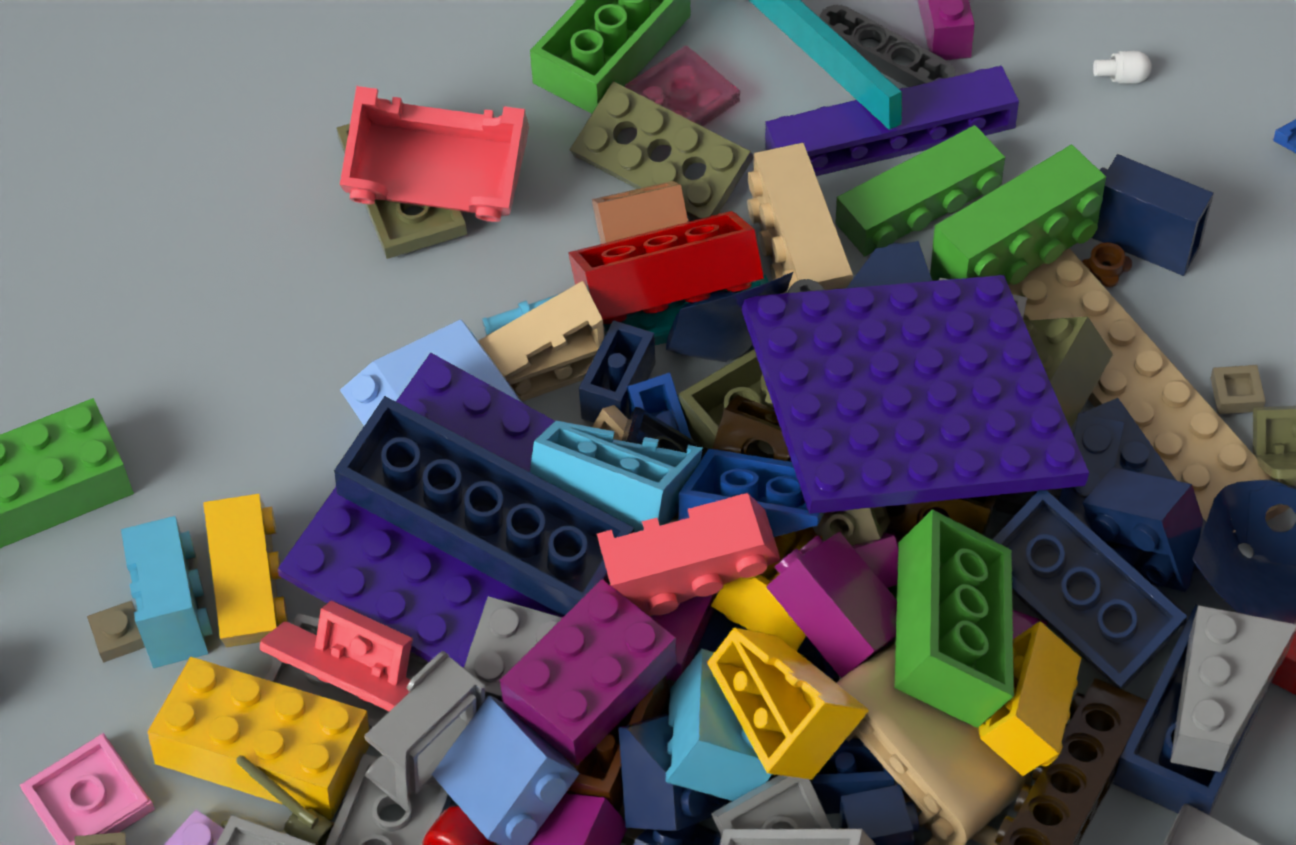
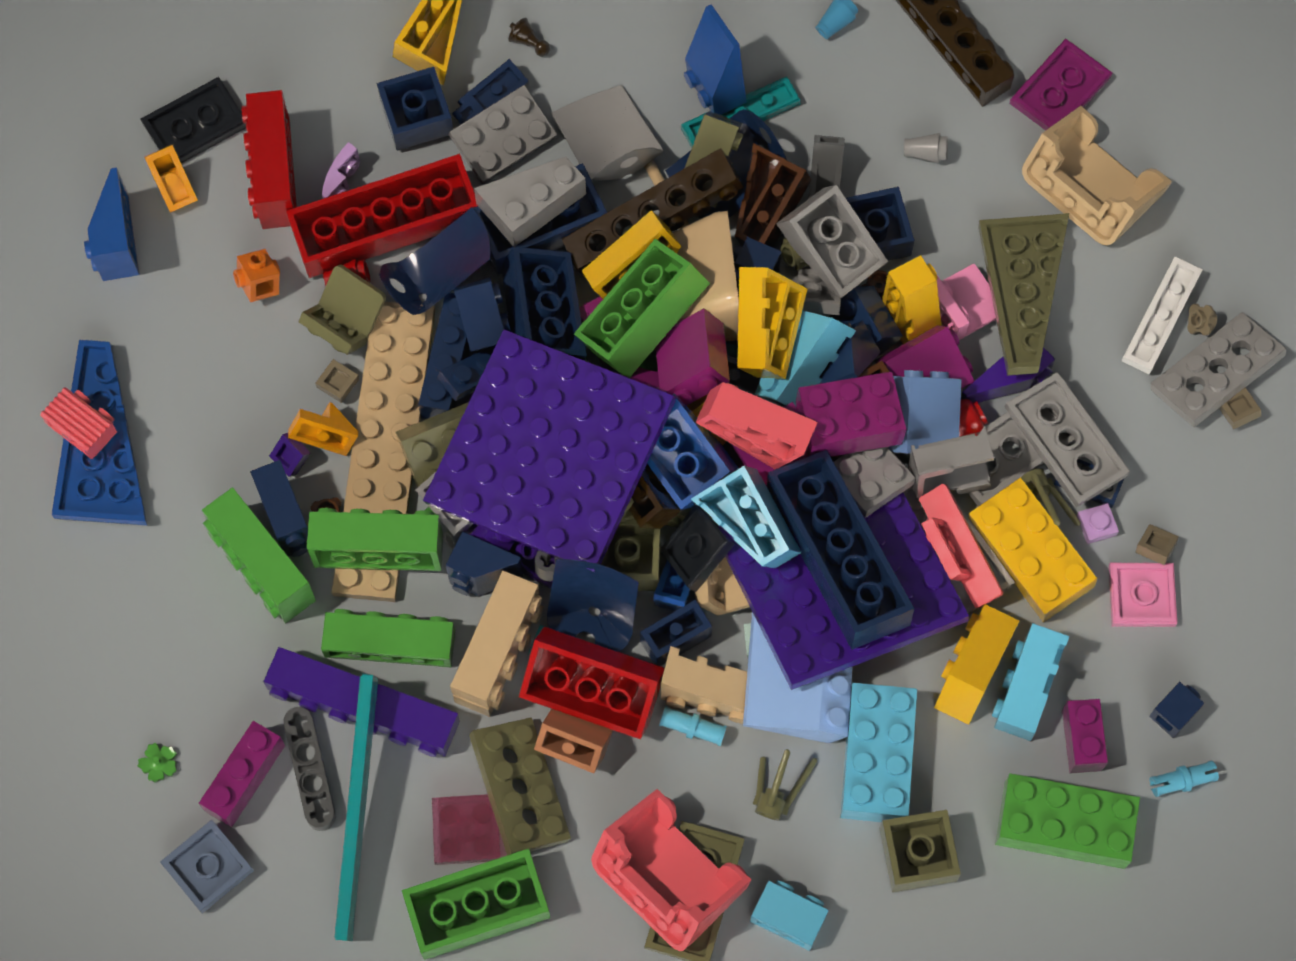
camera: 145 degrees left, 15 degrees up
dark tan plate [87,600,145,663] -> none
white cylinder [1093,51,1152,84] -> none
none -> bright green brick [202,487,316,624]
none -> dark purple plate [269,433,311,477]
none -> light orange slope [288,402,358,456]
none -> medium azure brick [750,880,829,951]
none -> olive plant [753,749,817,821]
none -> medium azure brick [840,683,917,822]
none -> olive brick [879,810,961,893]
none -> magenta brick [1062,699,1108,773]

